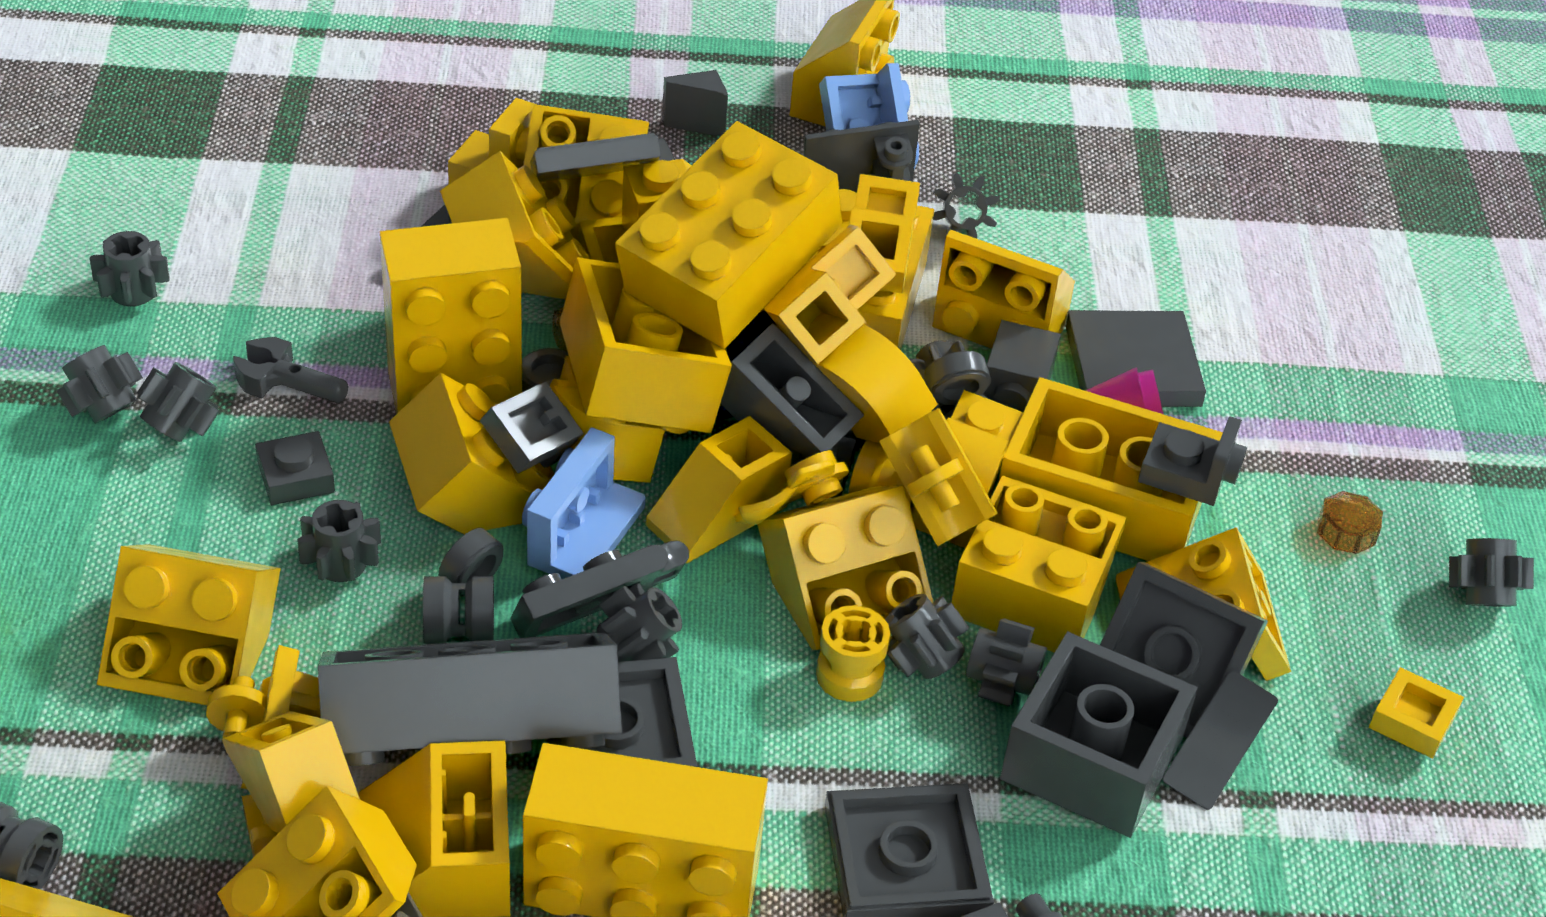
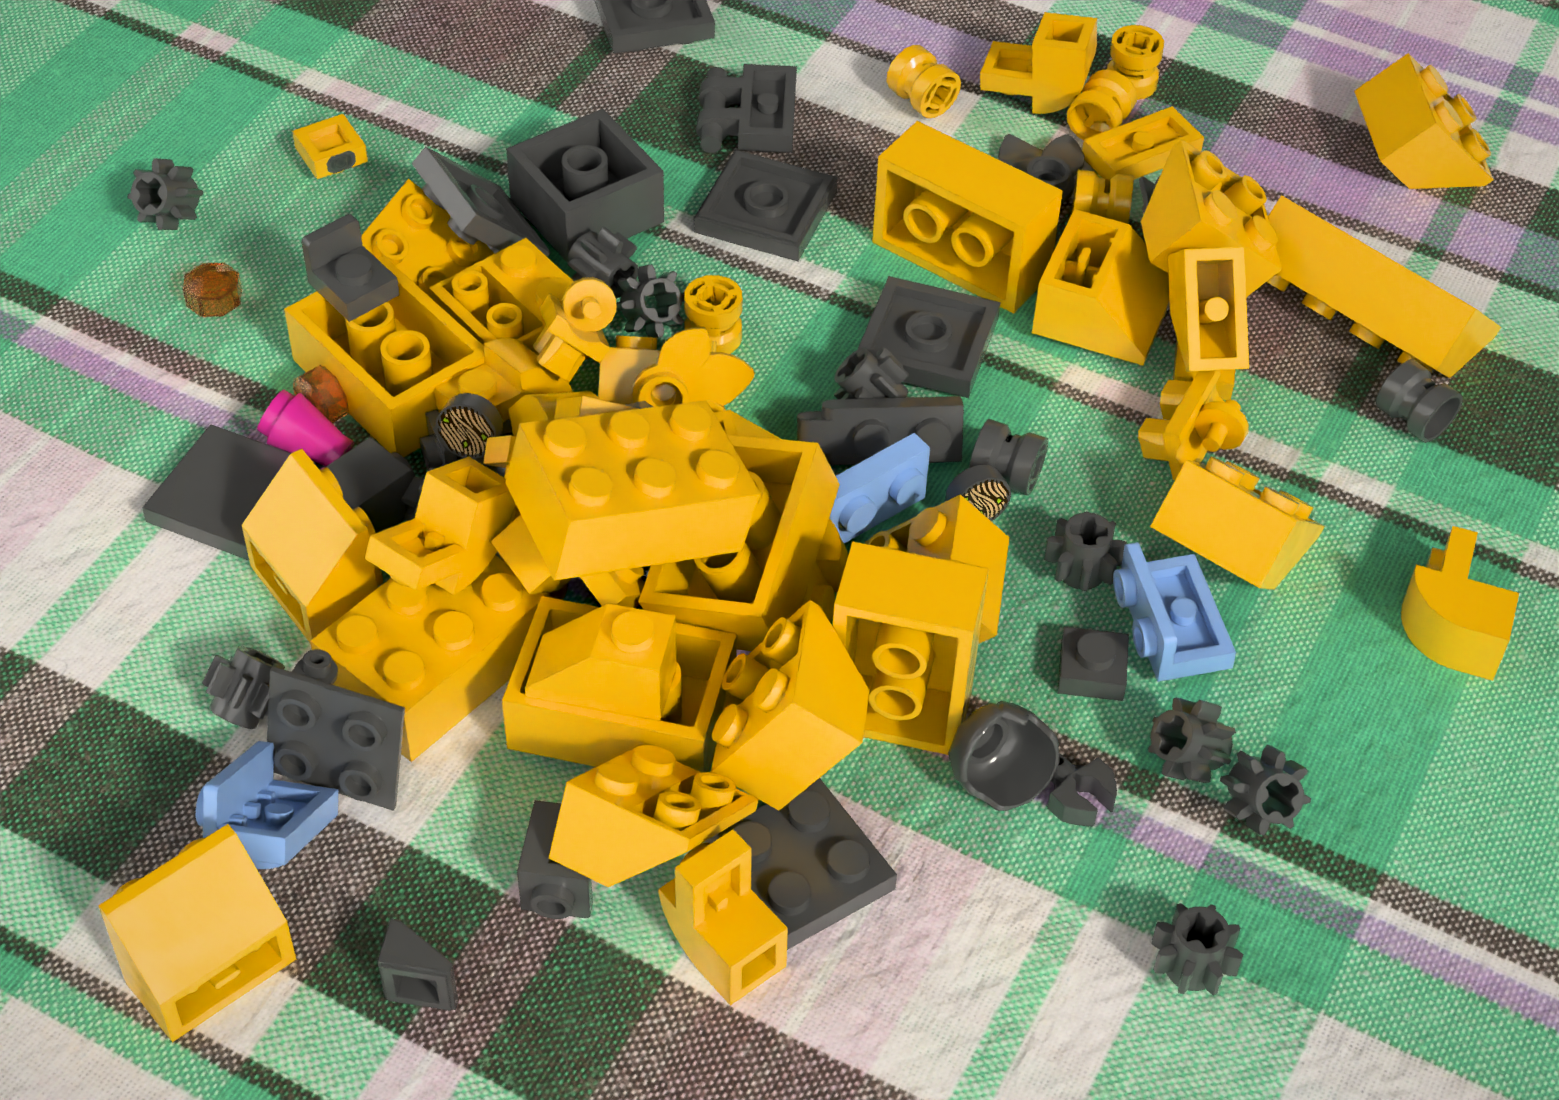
camera: 150 degrees left, 5 degrees up
dark grey slope [318,632,622,766] -> none
dark grey bracket [480,381,584,474] -> none
dark grey tile [530,133,661,182] -> none
dark grey sticker [1163,671,1278,810] -> none
none -> dark grey hair [948,701,1060,811]
none -> light blue bracket [1113,542,1236,682]

